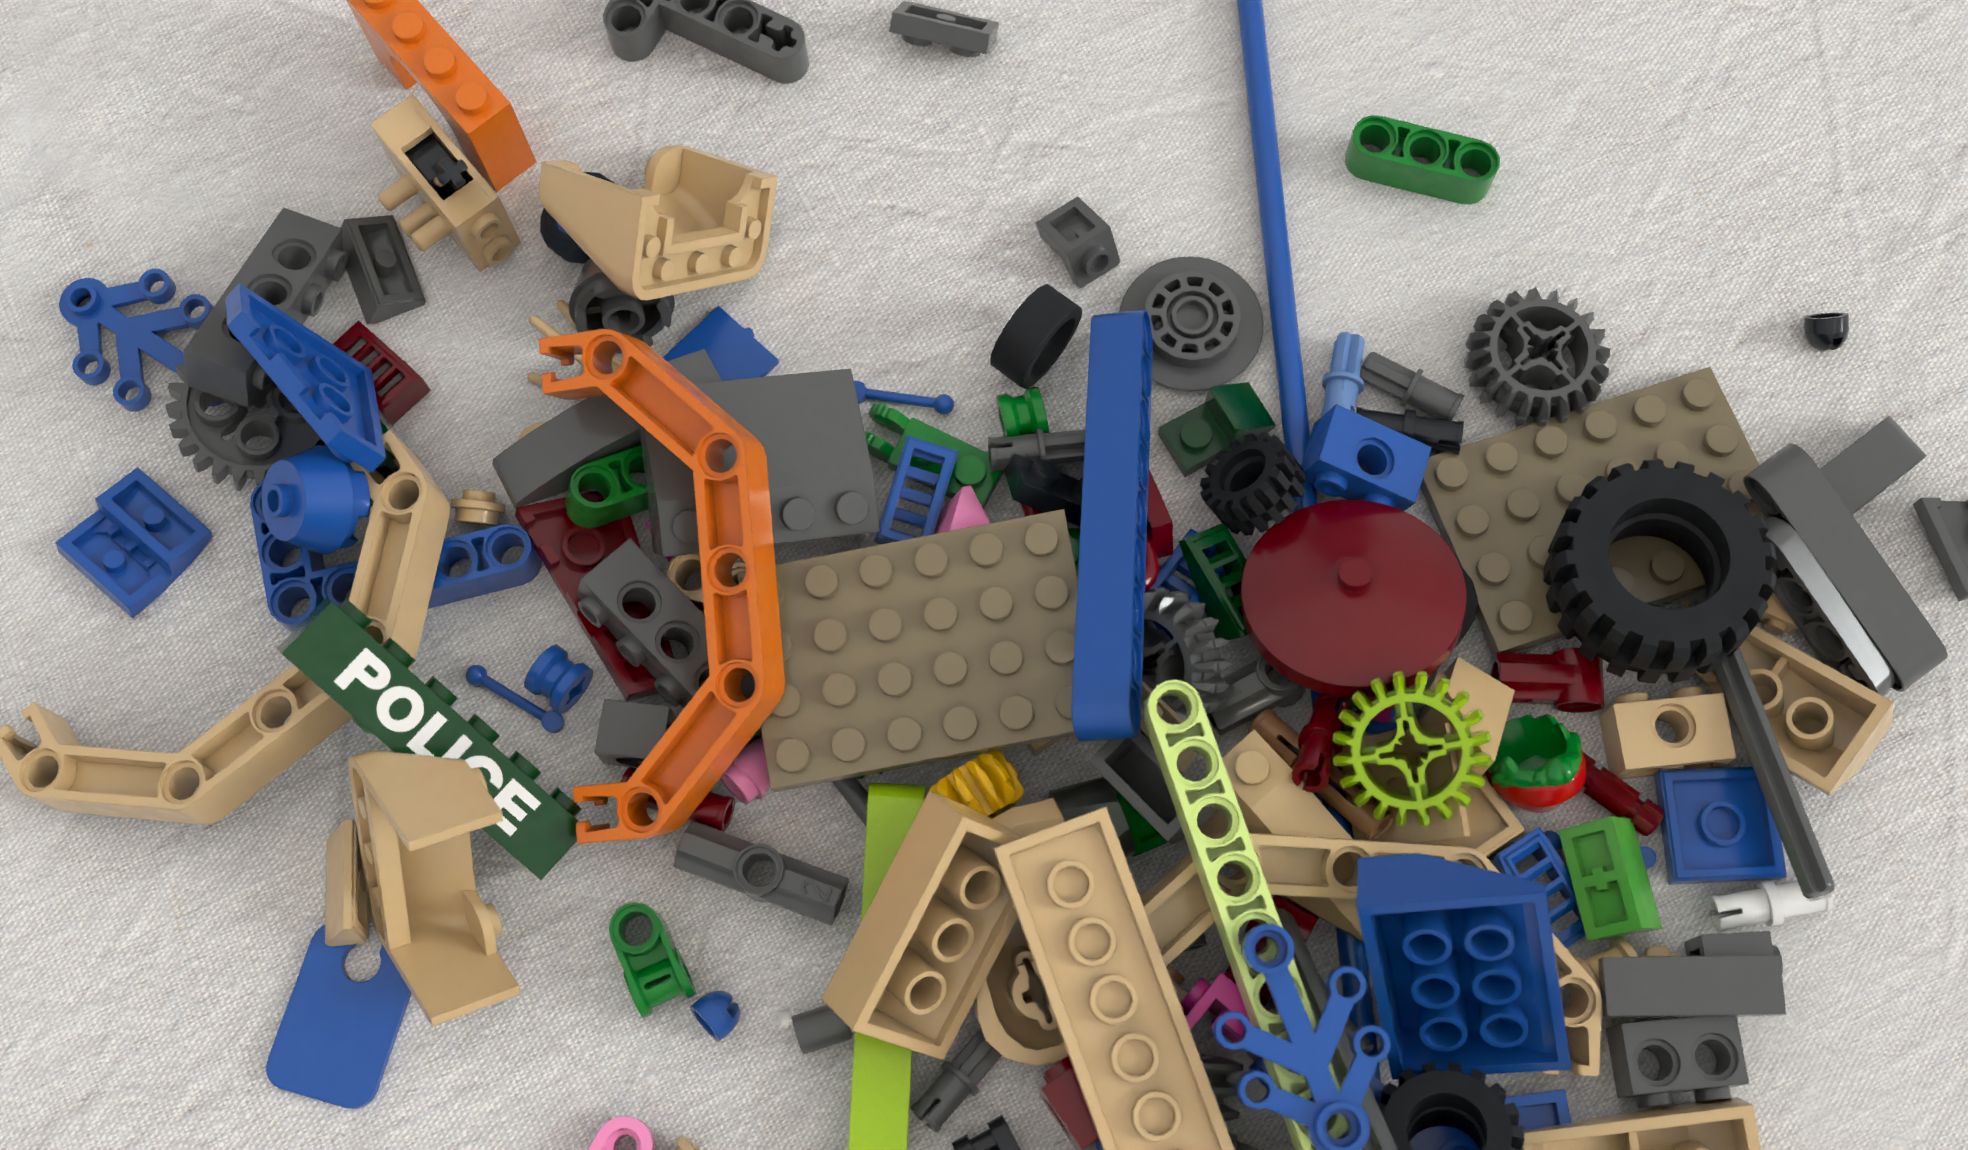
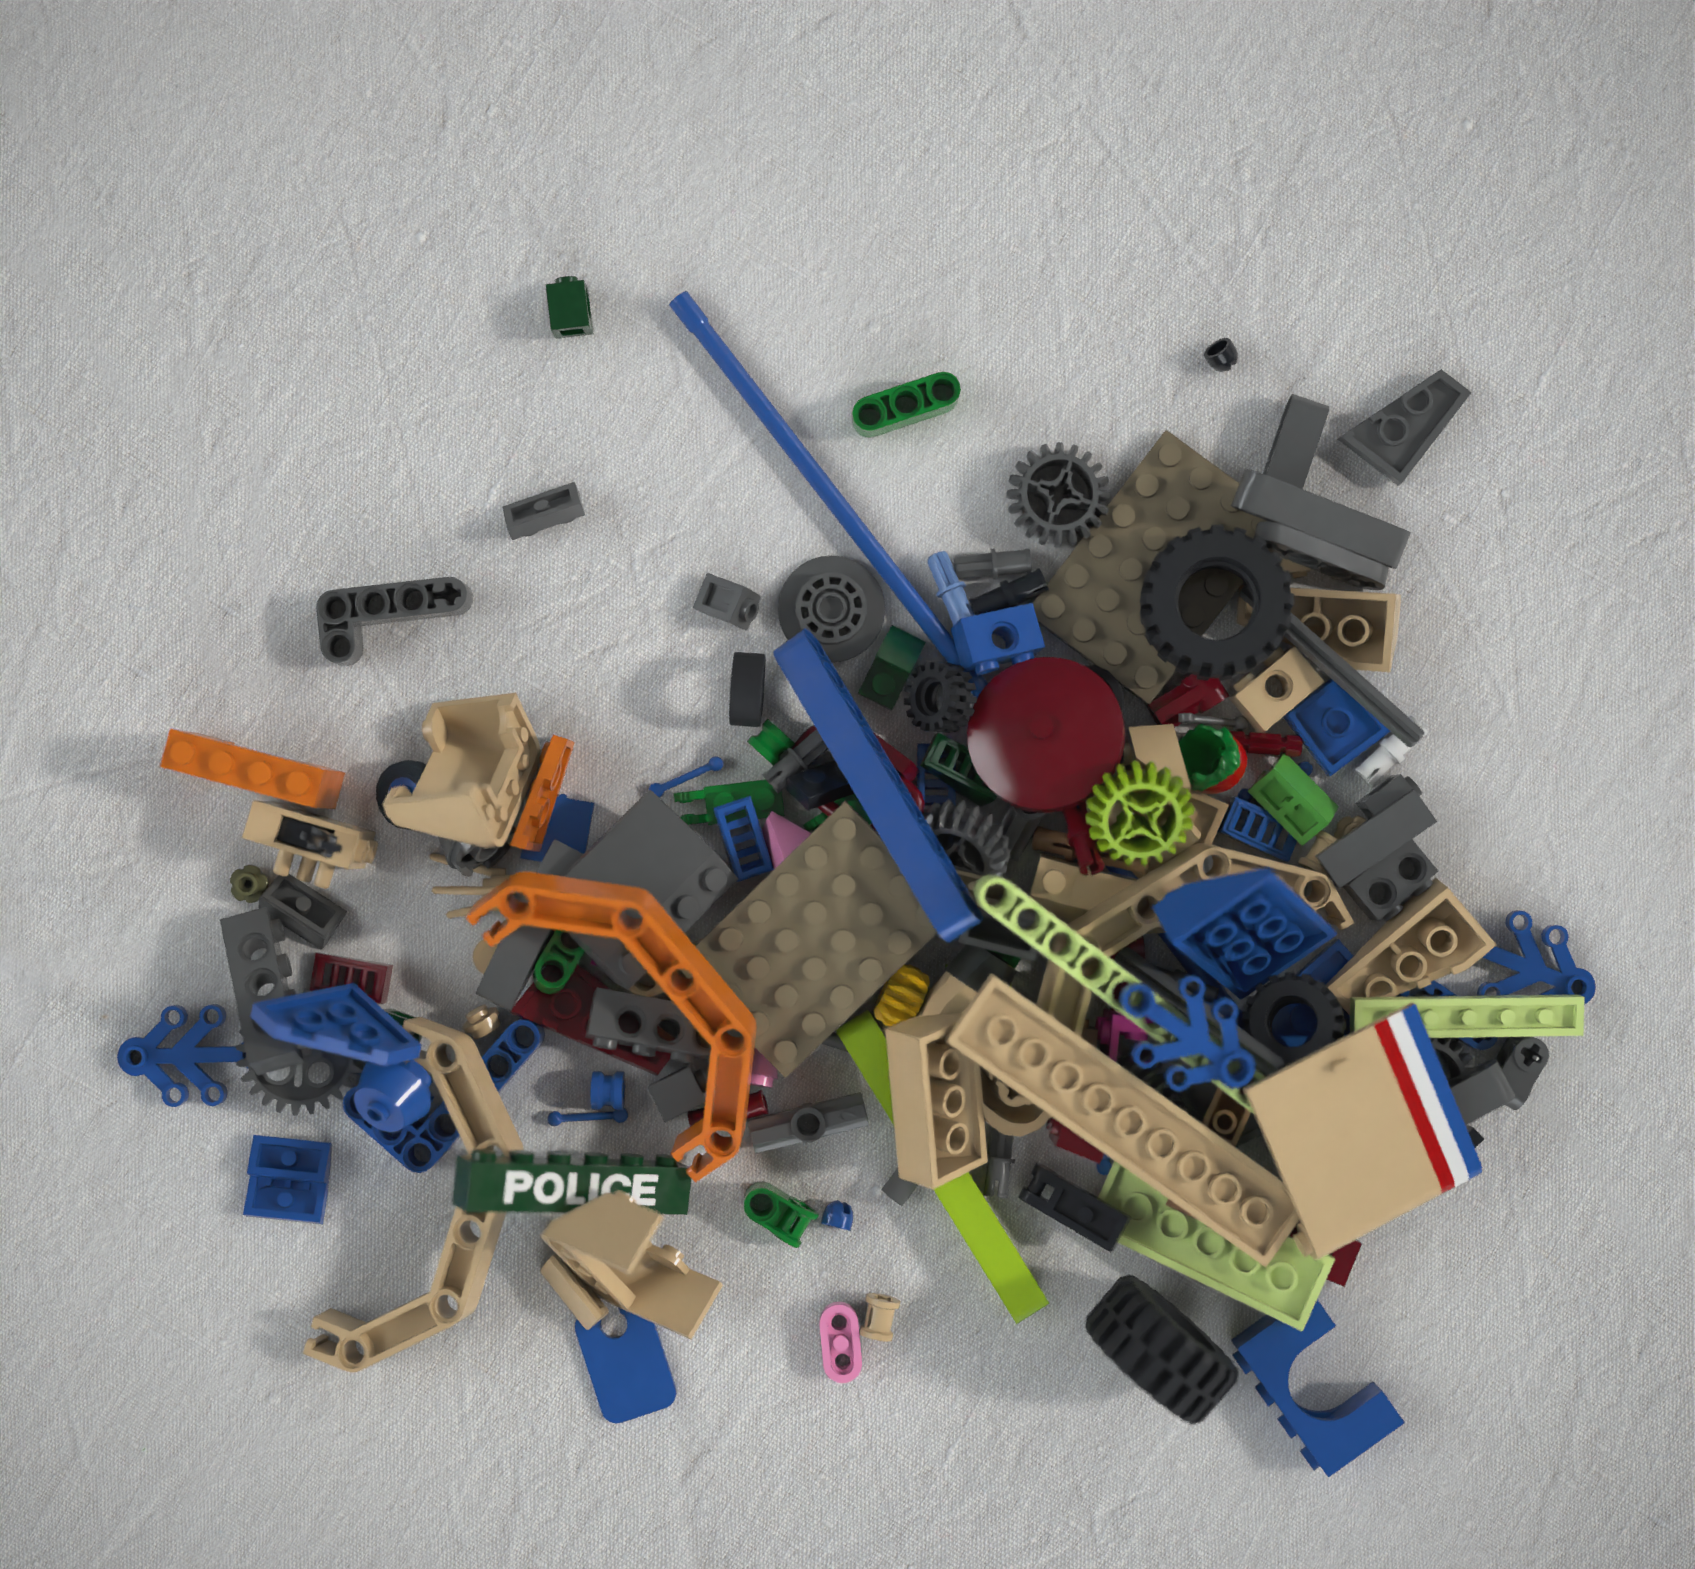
camera: 35 degrees left, 15 degrees up
none -> olive plate [230,865,268,903]
none -> orange wing [510,735,575,852]
none -> dark grey hinge [1178,713,1248,731]

